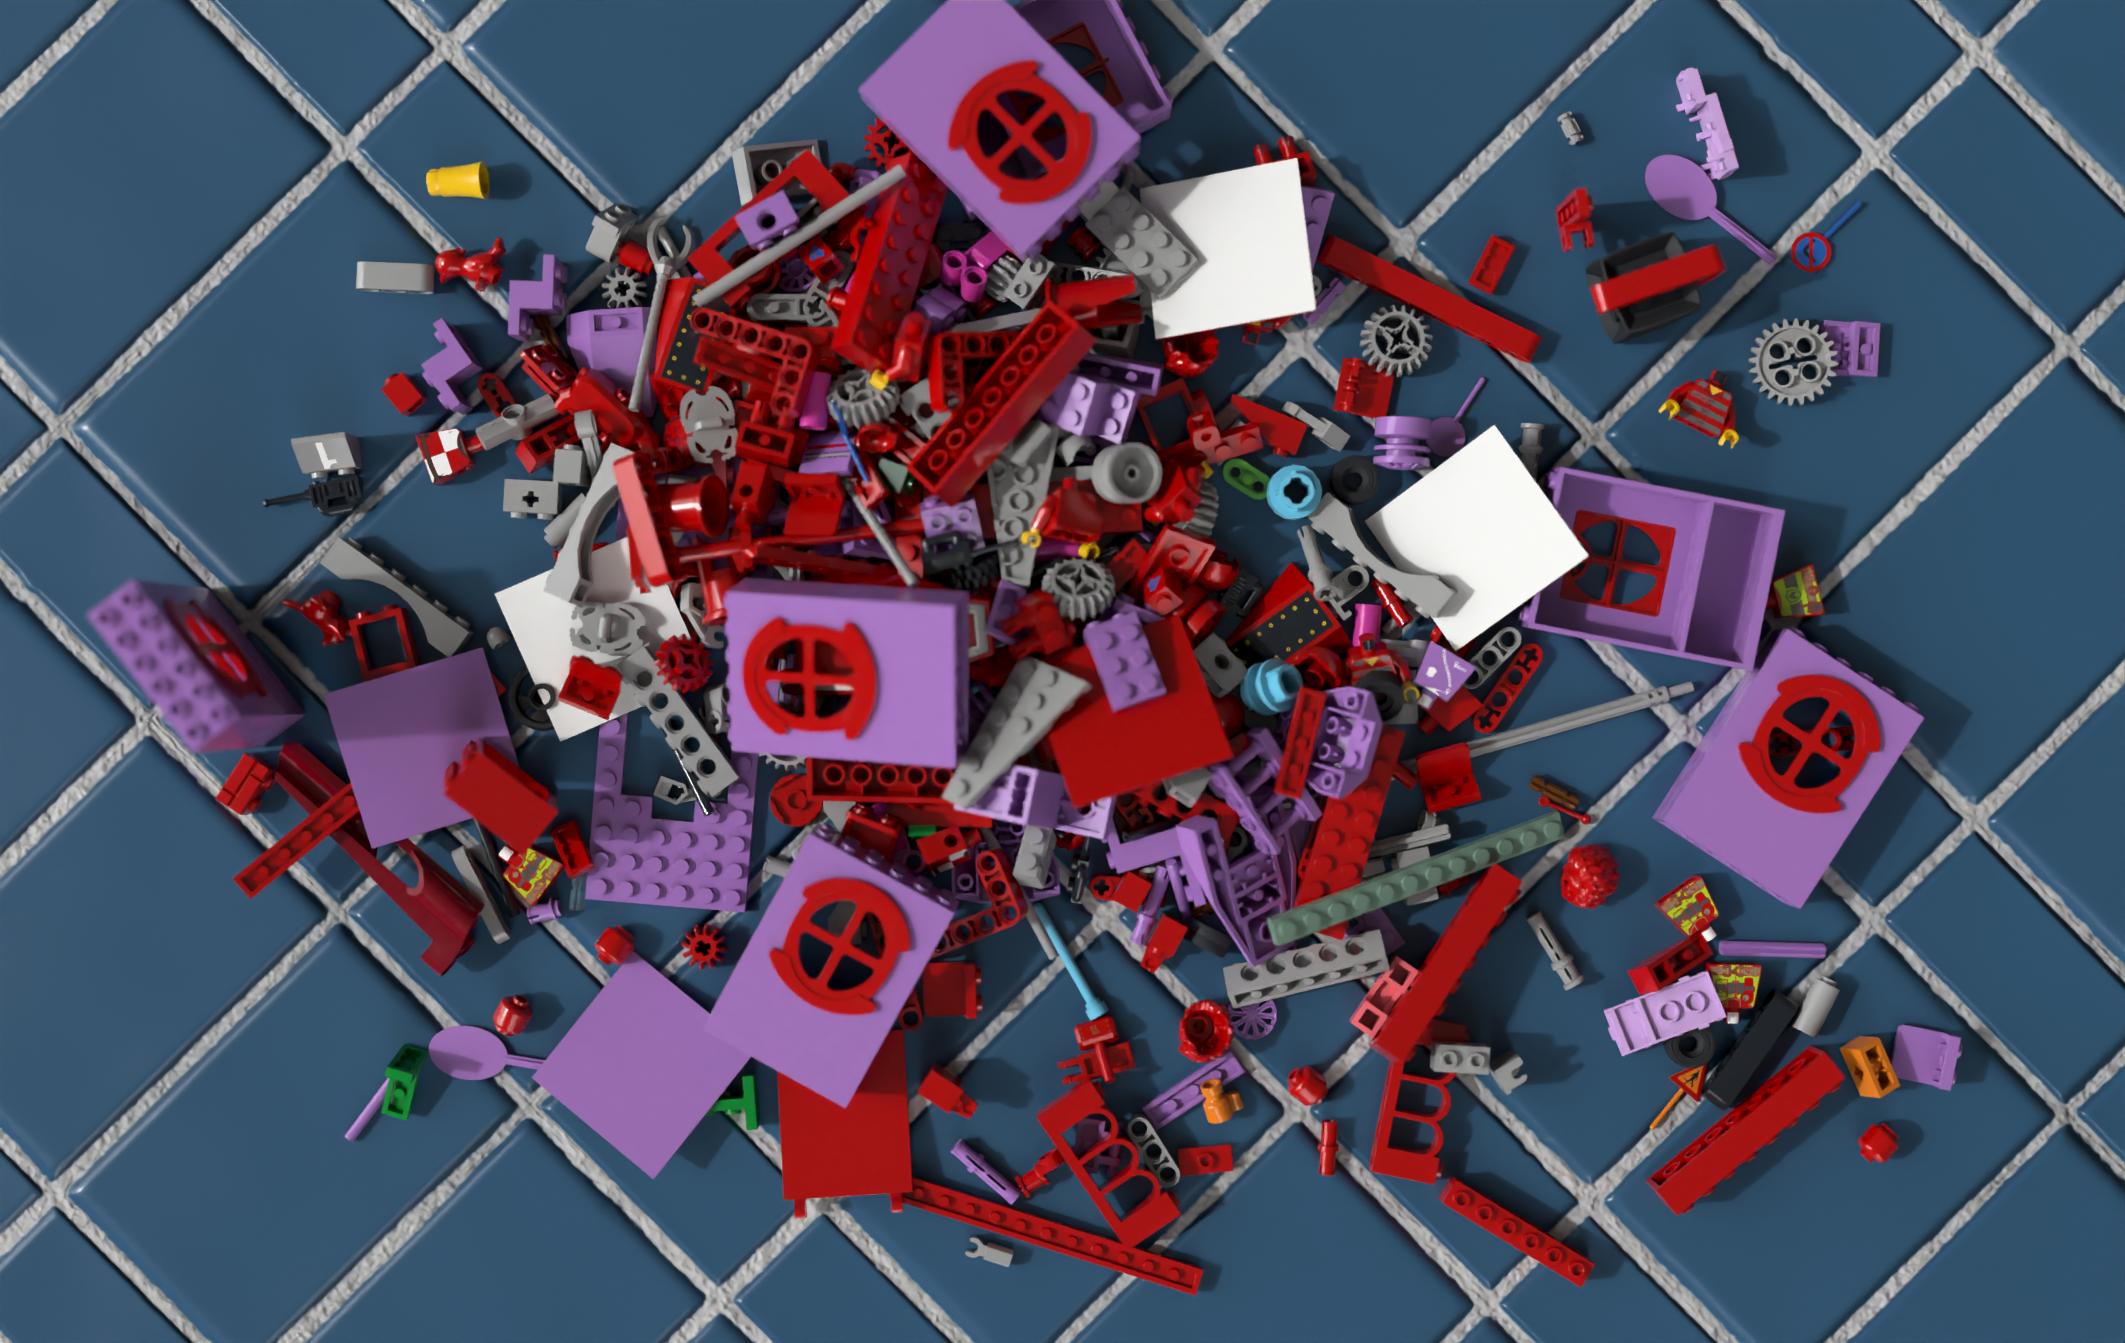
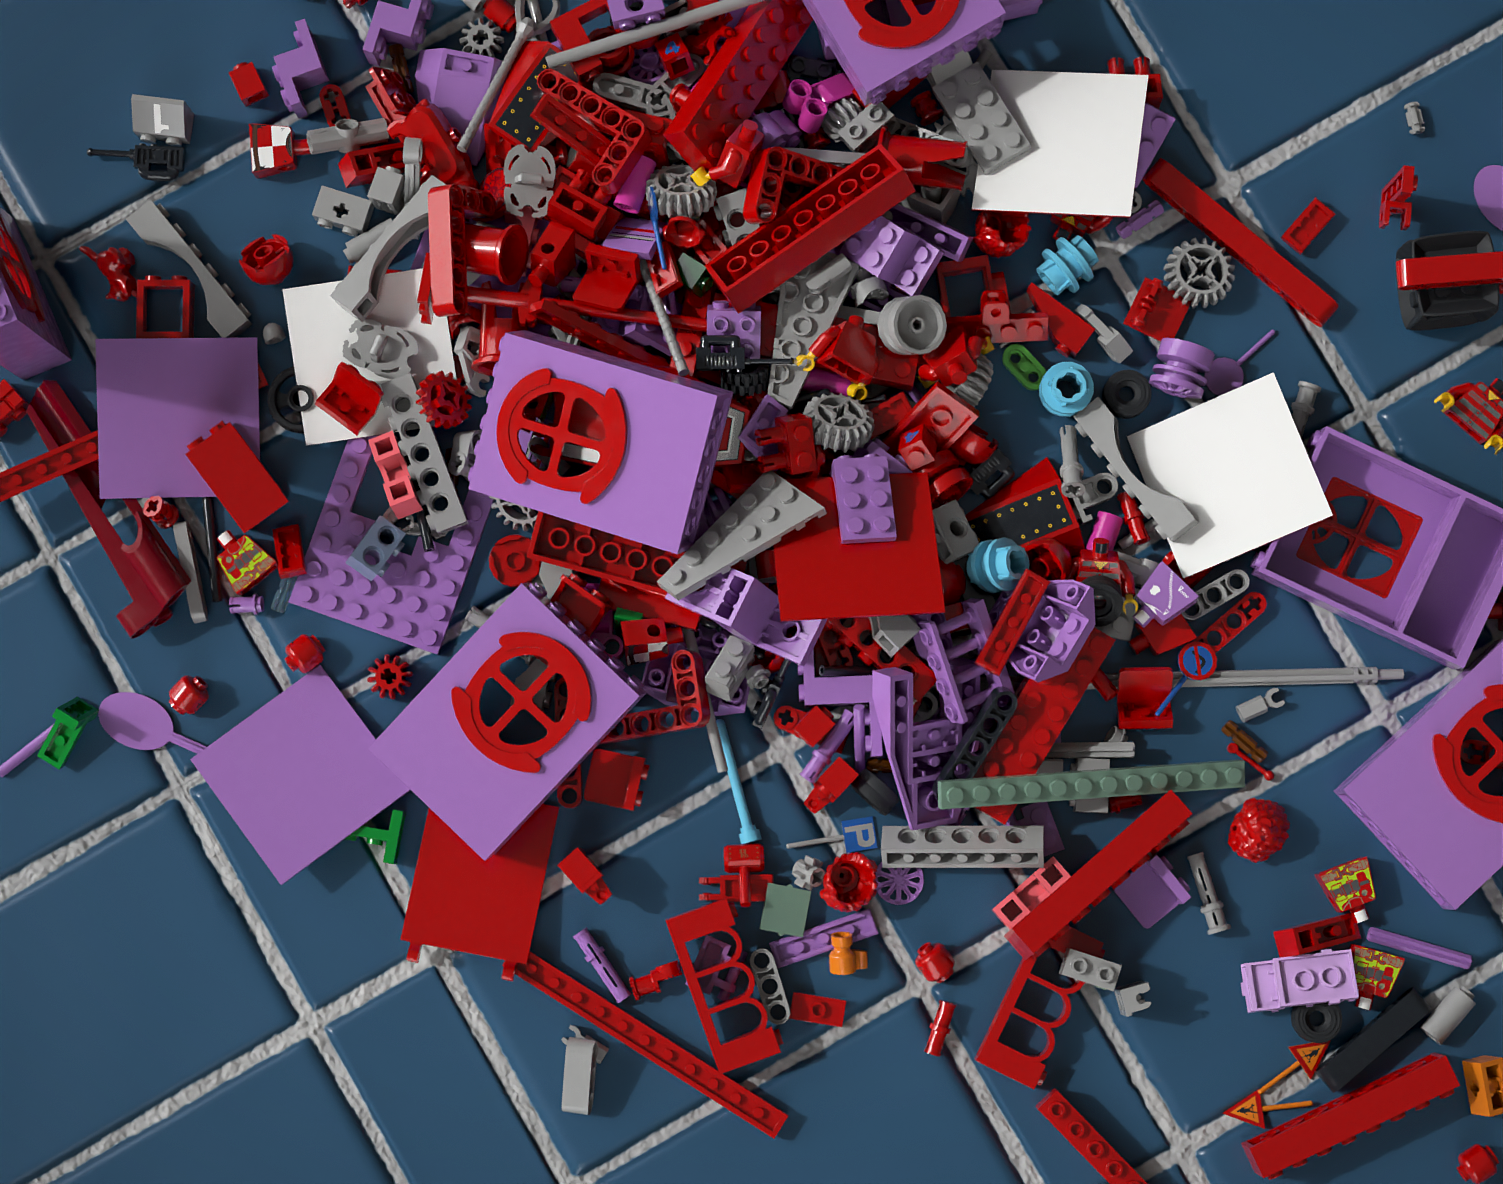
camera: 15 degrees right, 5 degrees down
none -> red bush [143,496,179,529]
none -> red cylinder [239,234,293,285]
none -> sand blue brick [345,515,406,581]
none -> coral arch [368,431,423,520]
none -> light grey beam [562,1037,598,1115]
none -> light grey plate [745,664,771,689]
none -> sand green piece [759,883,811,937]
none -> piece [786,816,878,853]
none -> light grey gear [792,855,825,891]
none -> black beam [932,686,1018,801]
none -> medium azure piece [1036,235,1099,295]
none -> medium lavender bracket [1114,855,1191,928]
none -> piece [1155,641,1217,716]
none -> piece [1222,1089,1313,1129]
none -> light grey bar [1236,688,1285,723]

